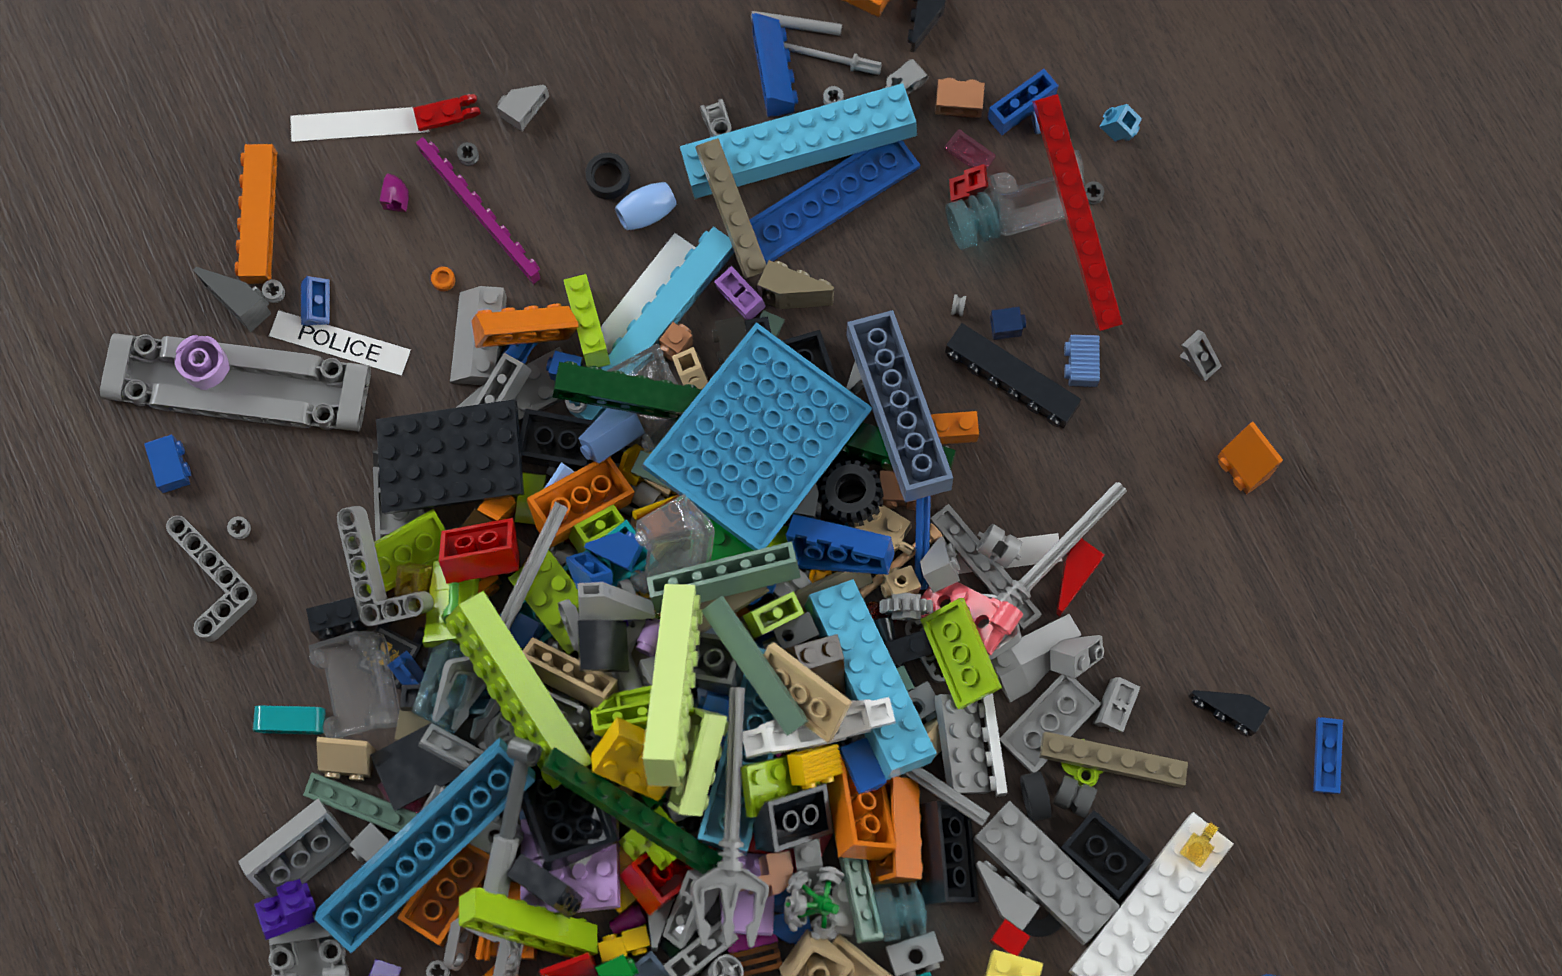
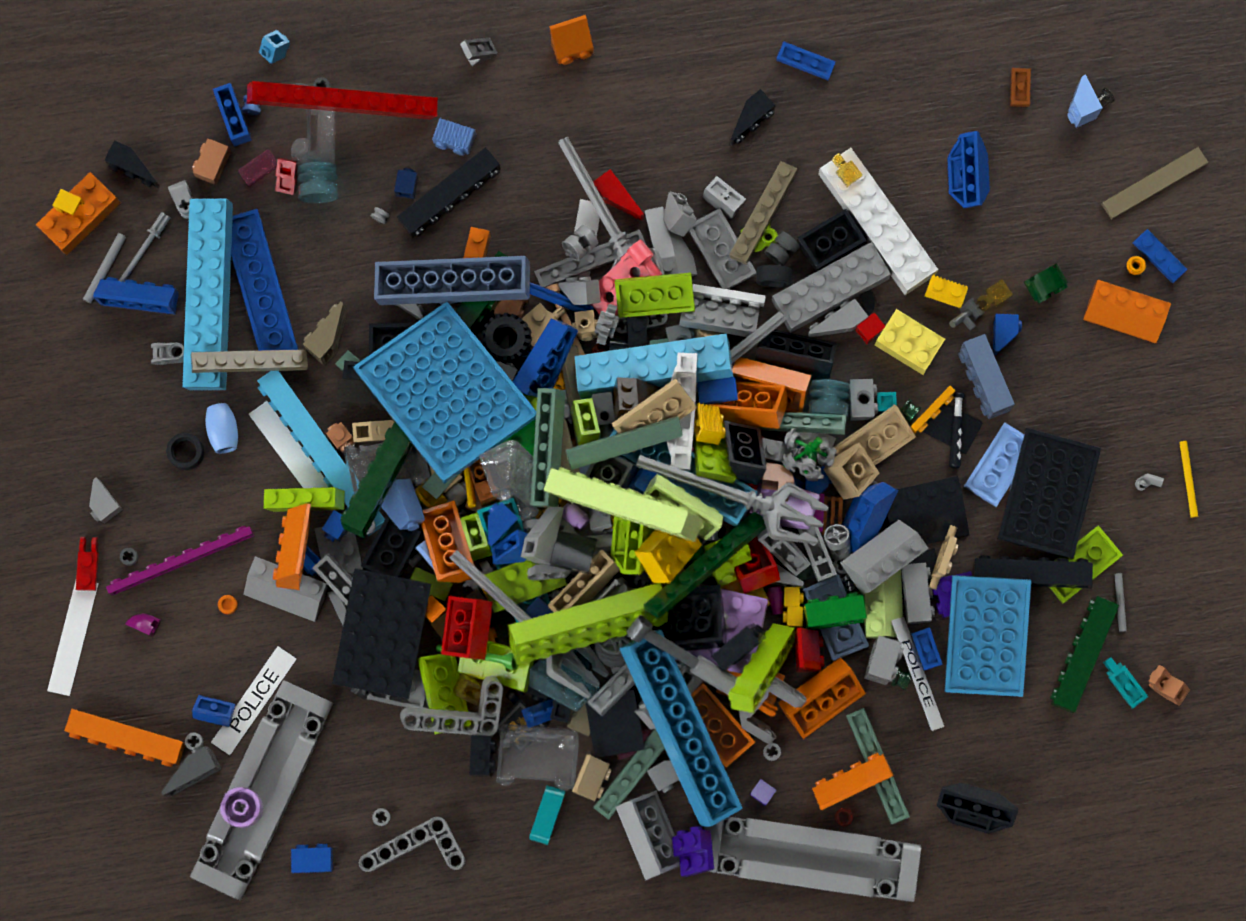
camera: 70 degrees left, 5 degrees up
medium lavender brick [714,266,766,320] -> none
light grey bush [823,86,844,105] -> none

